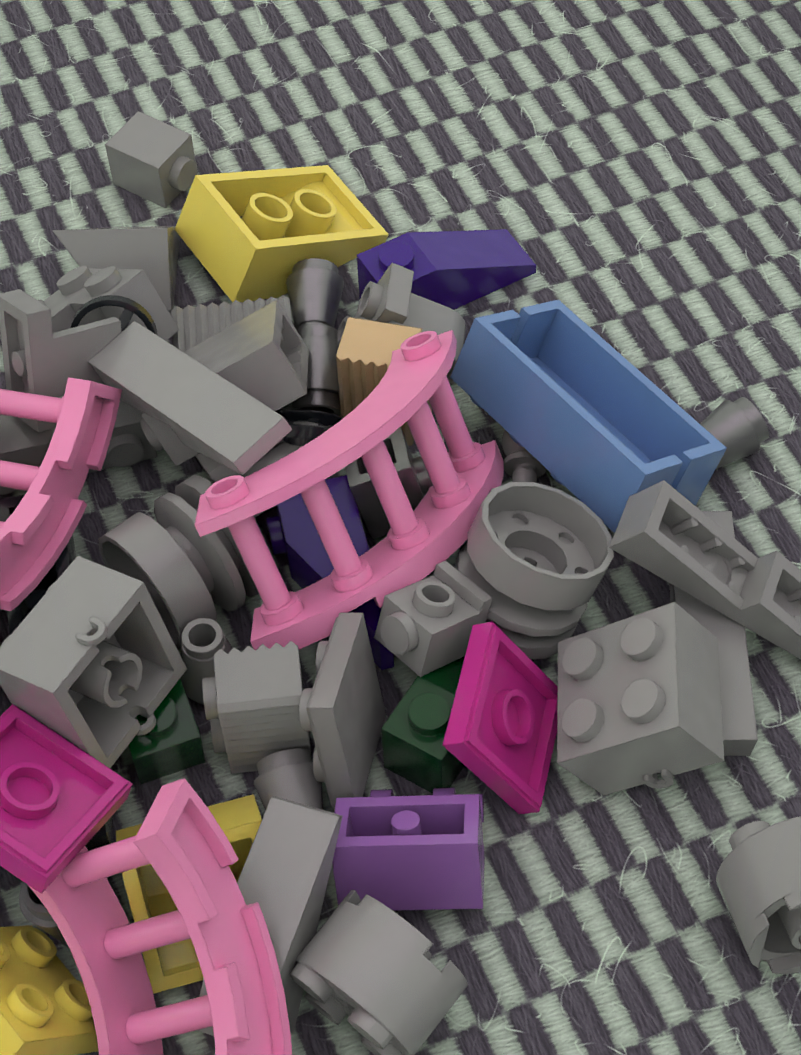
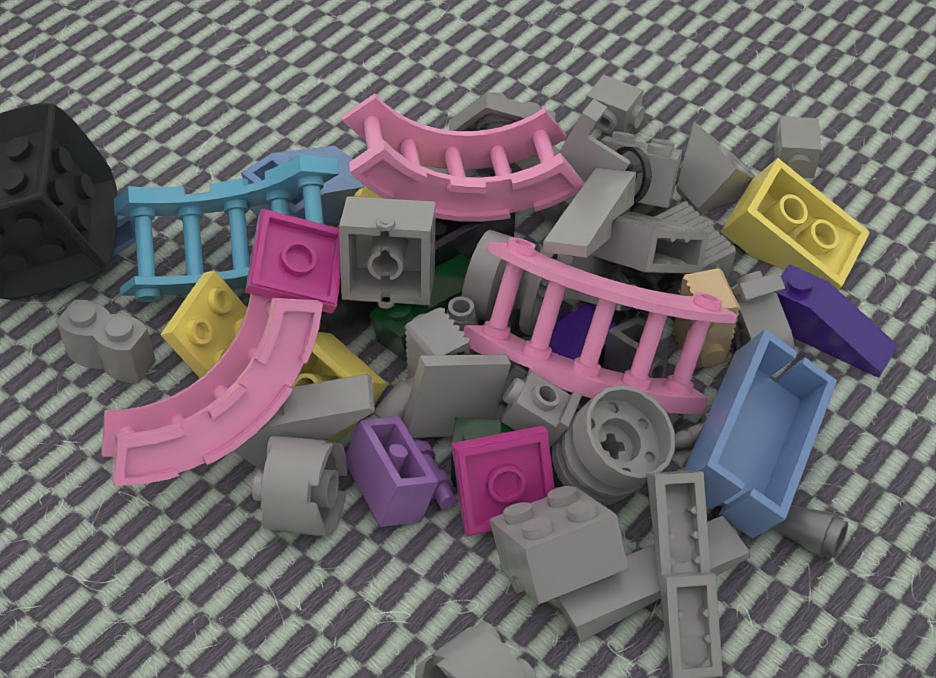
camera: 60 degrees right, 5 degrees down
flat silver cone [286,258,344,336] -> none

